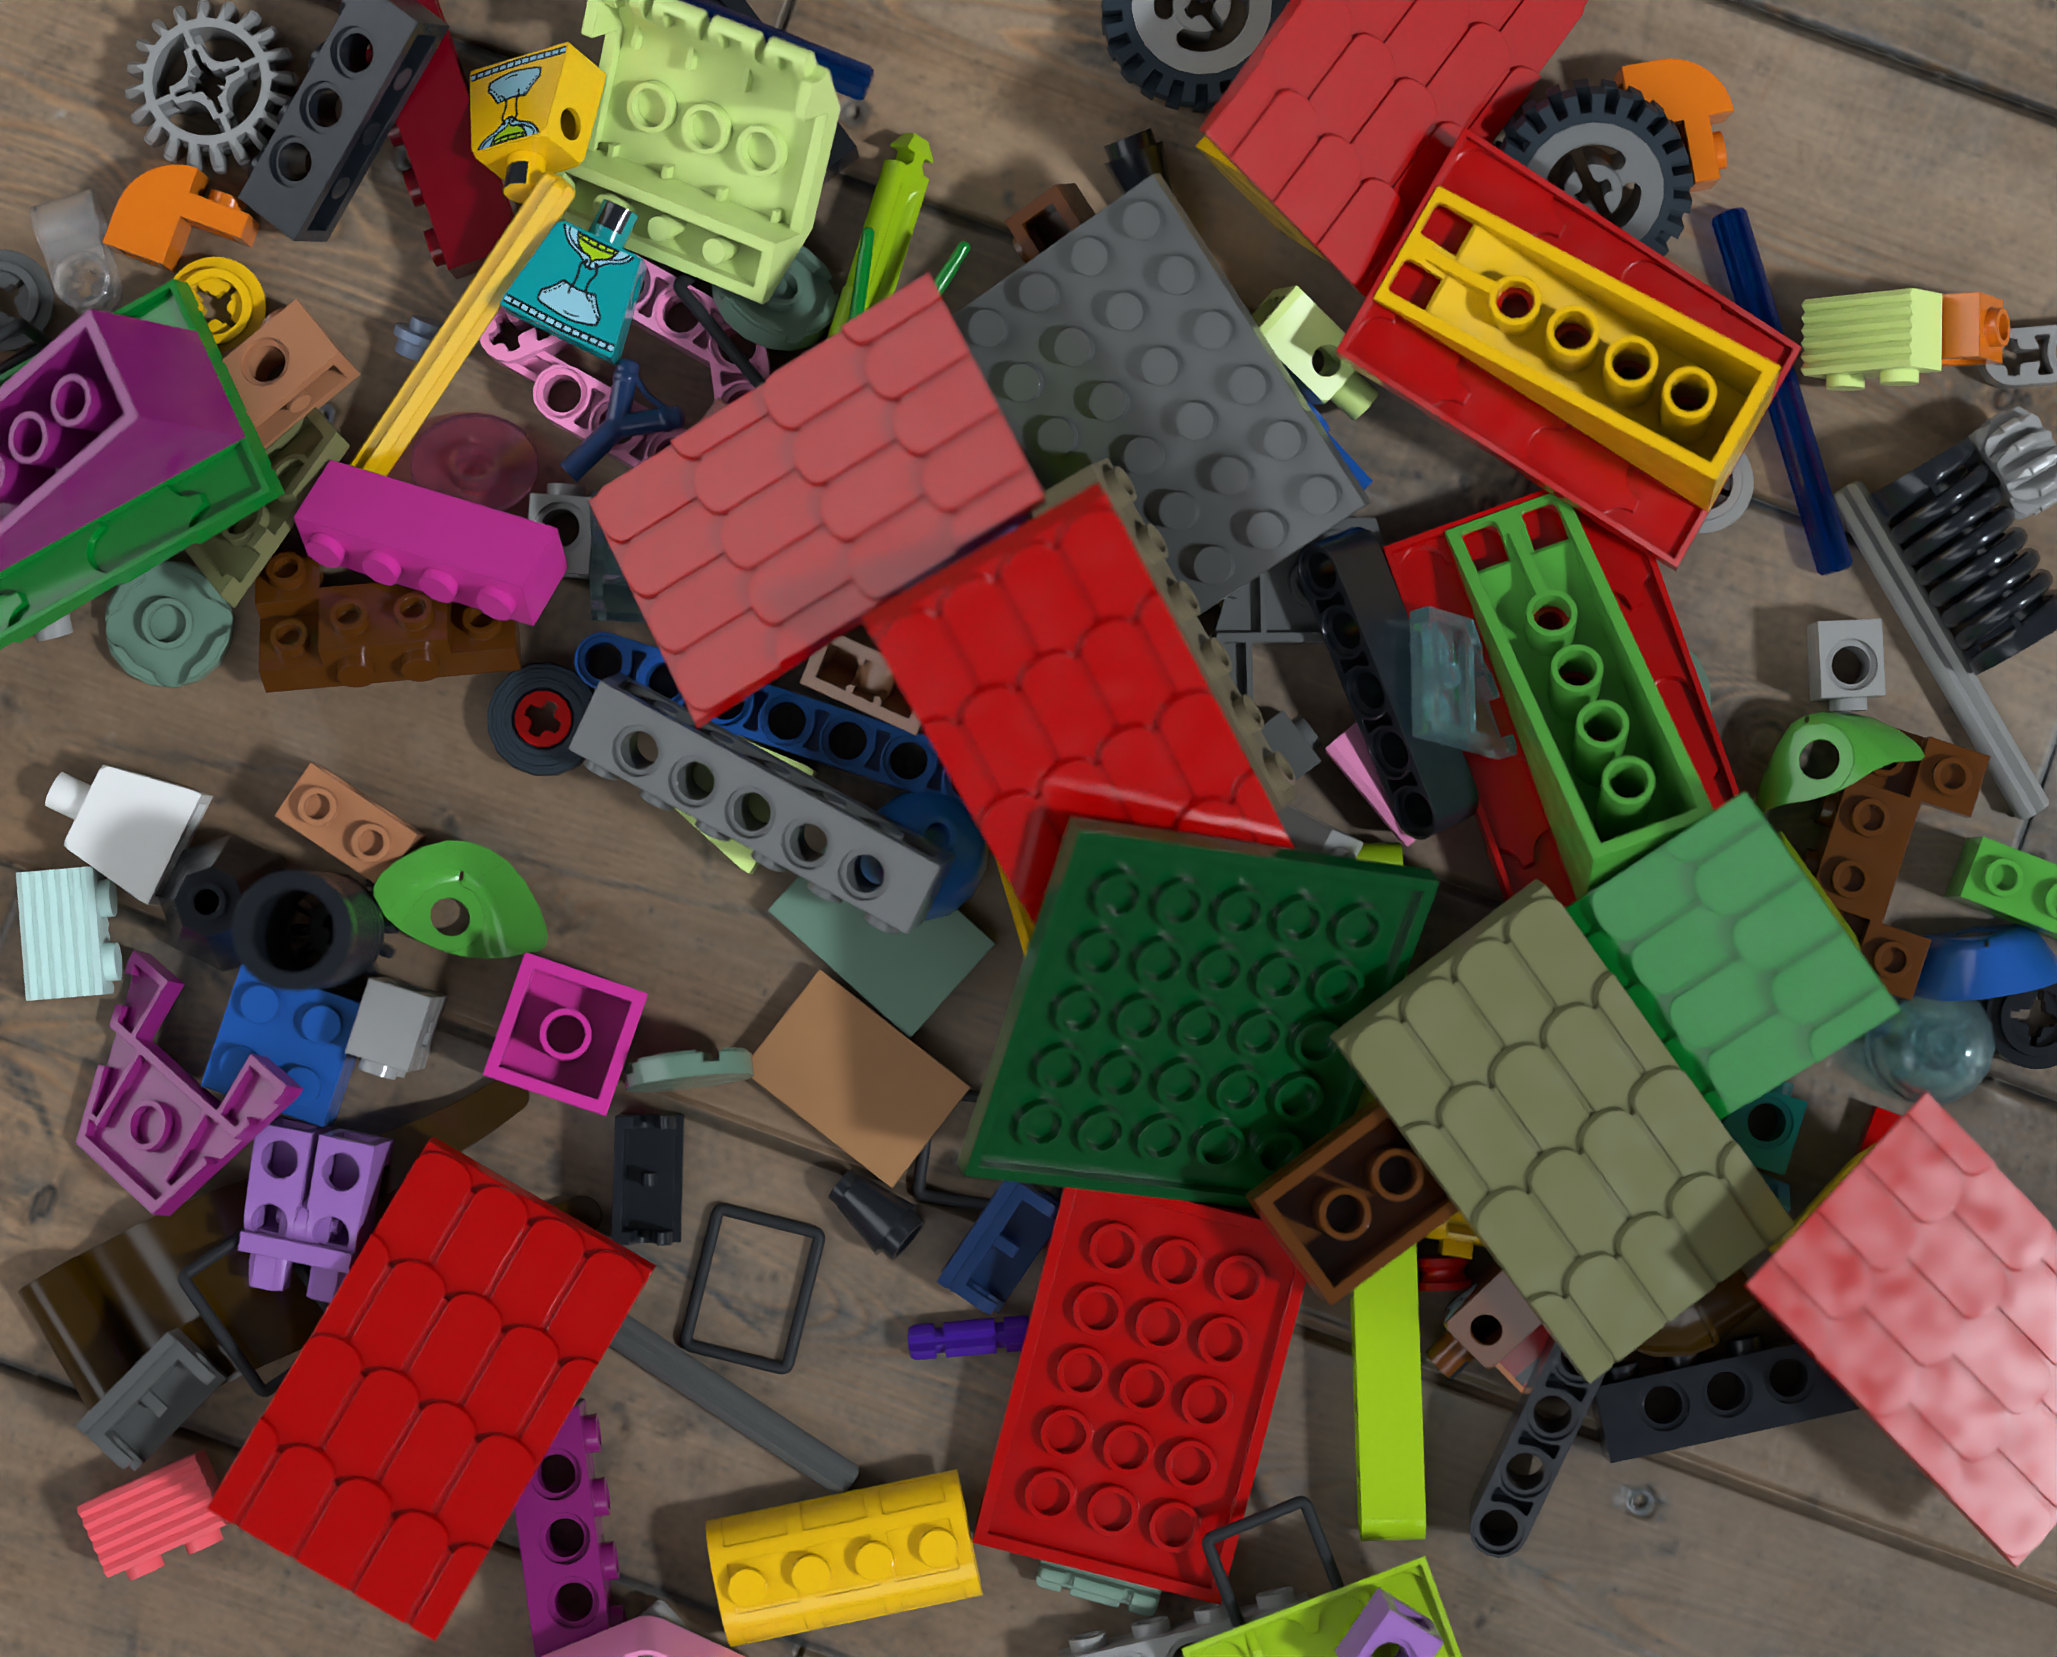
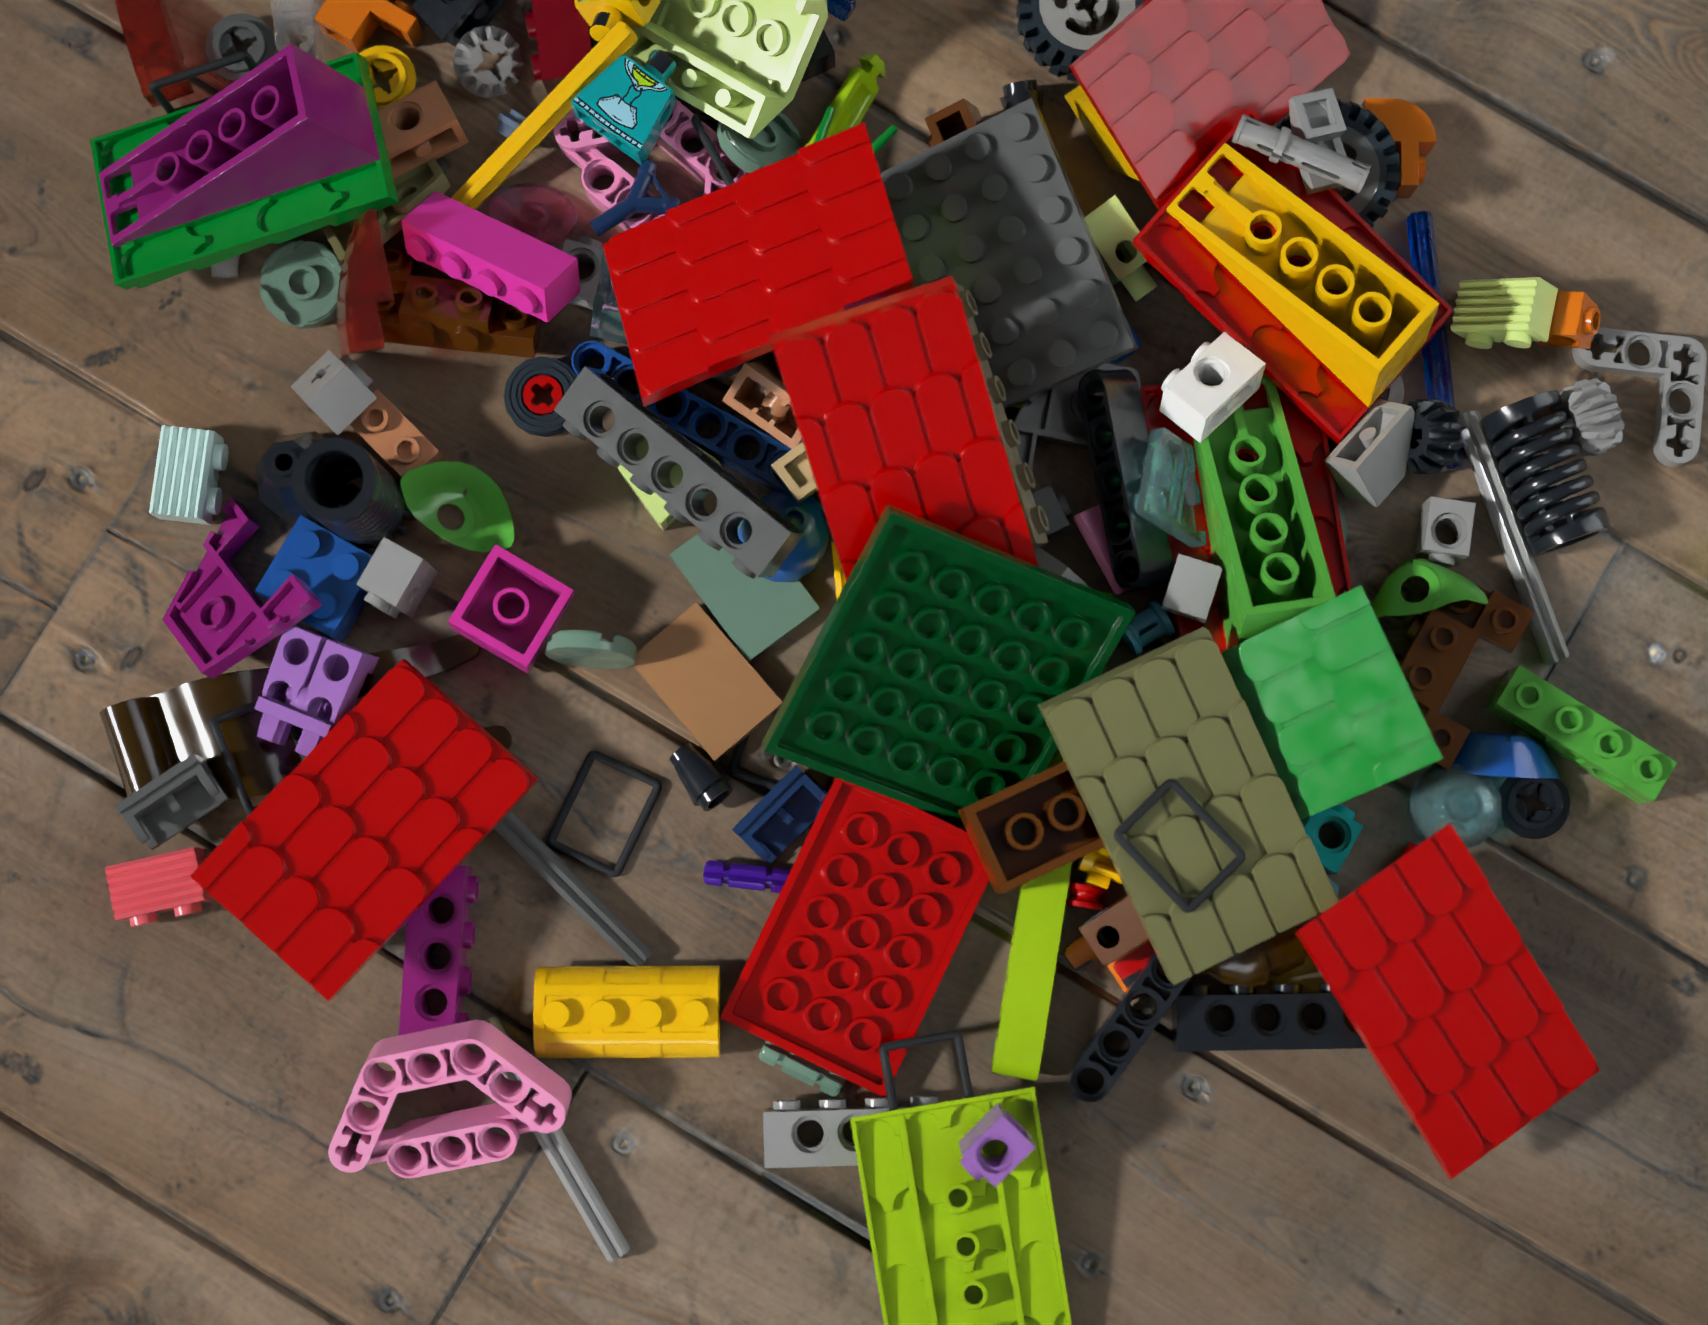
camera: 20 degrees right, 5 degrees down
white torso [45,765,213,905] -> none
black hinge [612,1113,685,1246] -> none
none -> light grey brick [290,350,377,435]
none -> clear red slope [337,209,394,357]
none -> light grey gear [453,26,524,98]
none -> tan tile [771,442,817,503]
none -> black piece [1114,779,1246,913]
none -> medium azure bush [1122,599,1175,657]
none -> white brick [1159,332,1266,443]
none -> light grey panel [1162,554,1222,624]
none -> light grey pin [1231,114,1371,193]
none -> light grey slope [1289,88,1347,195]
none -> light grey slope [1324,399,1415,507]
none -> black gear [1406,398,1466,474]

